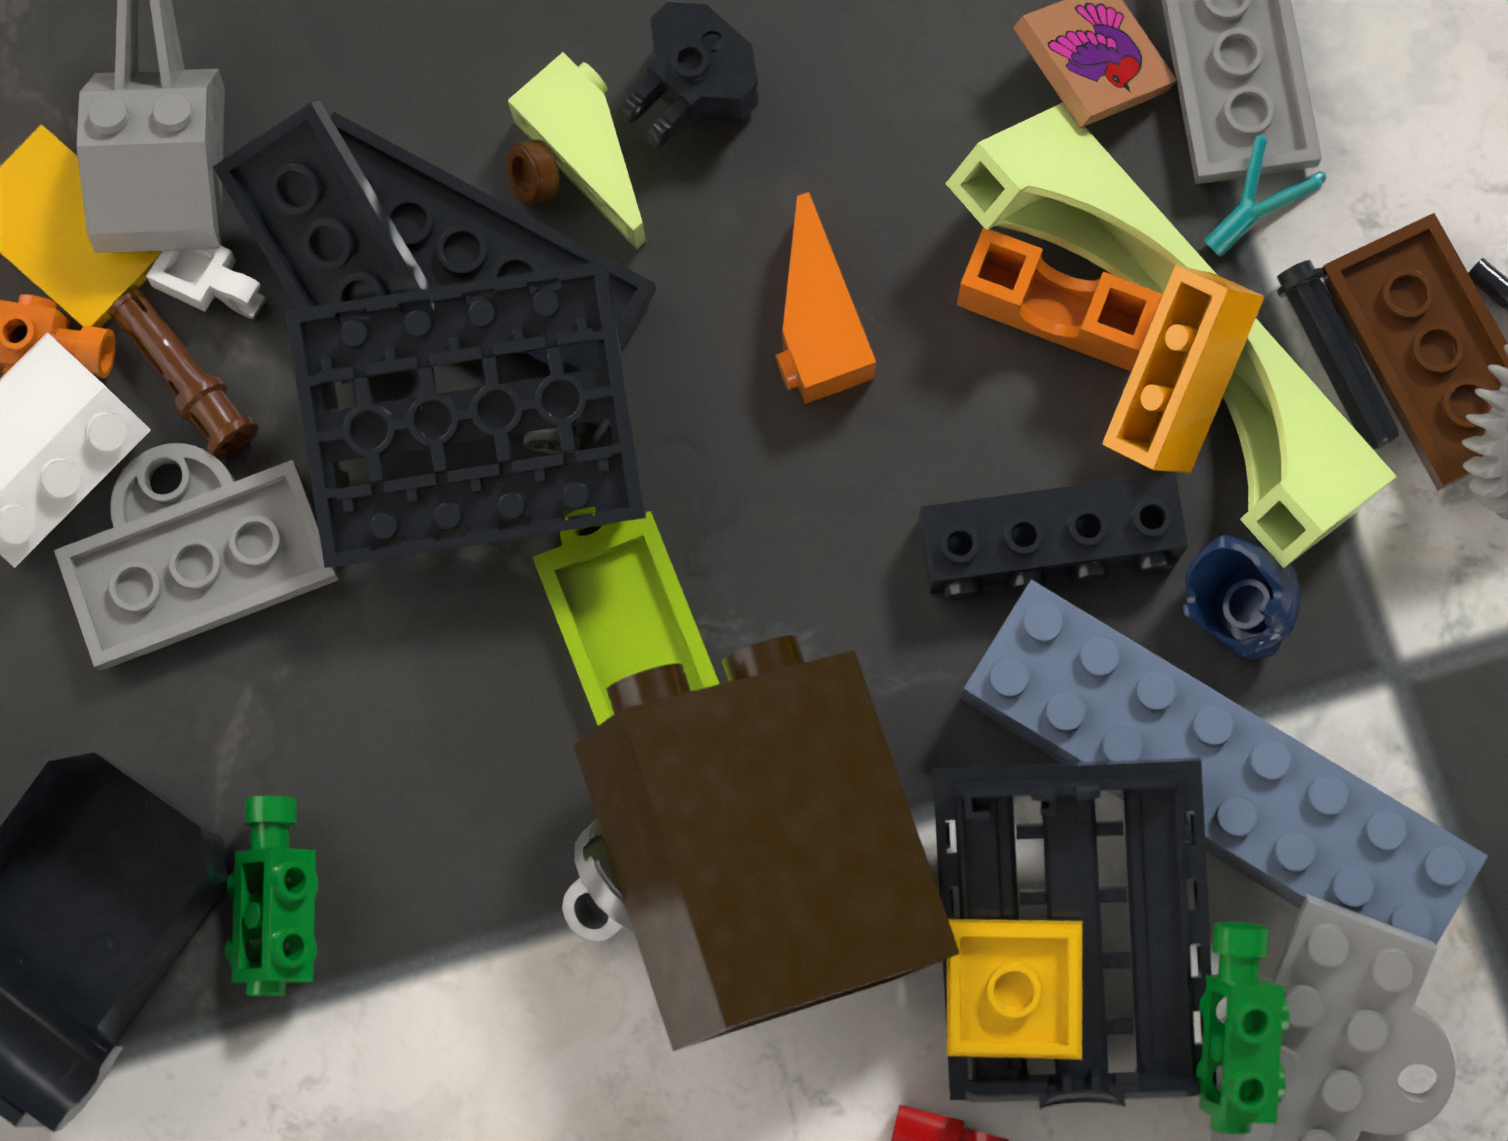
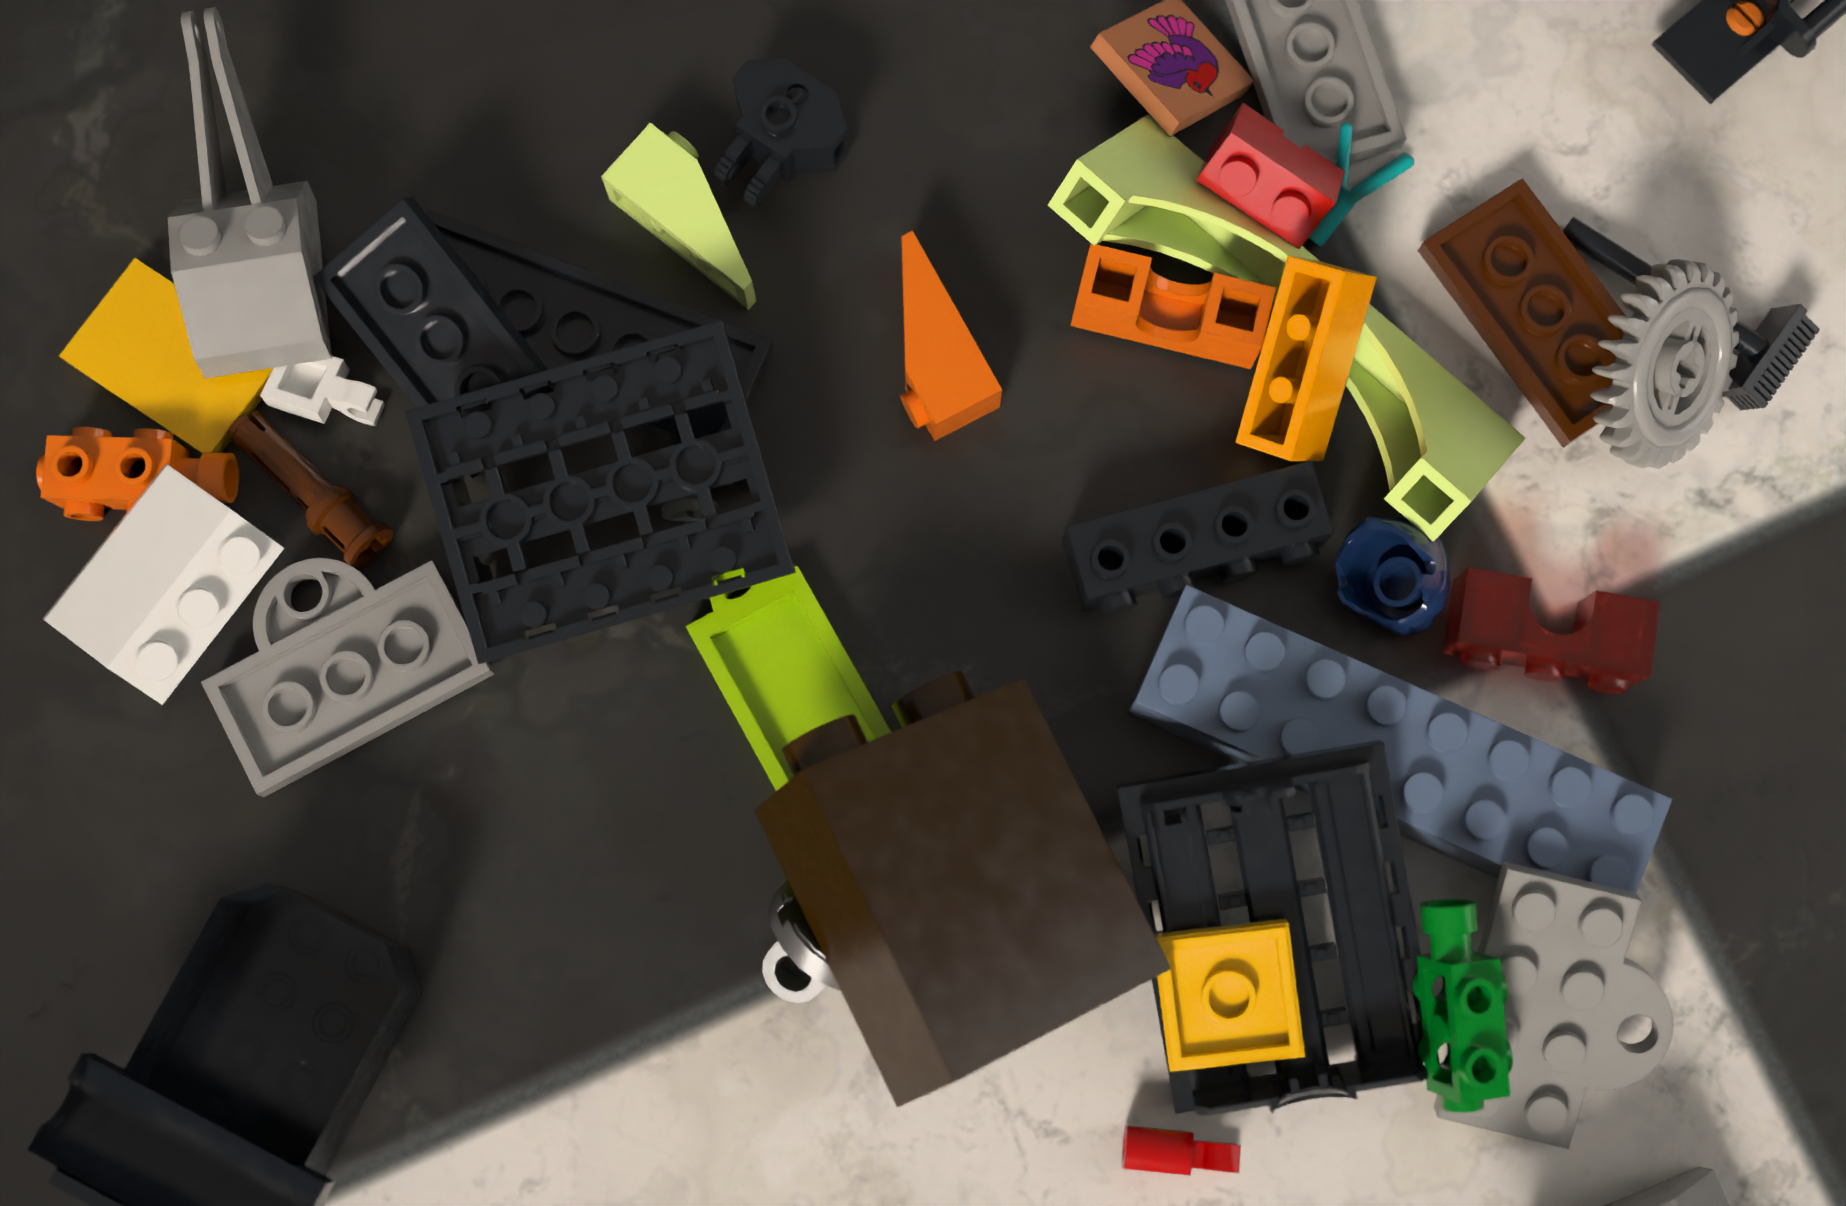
camera: 15 degrees left, 0 degrees up
green brick [225,796,318,996] -> none
reddish brown tile [507,139,559,205] -> none
black axle [1277,260,1399,450] -> none
none -> red brick [1196,103,1345,249]
none -> clear red arch [1443,567,1660,693]

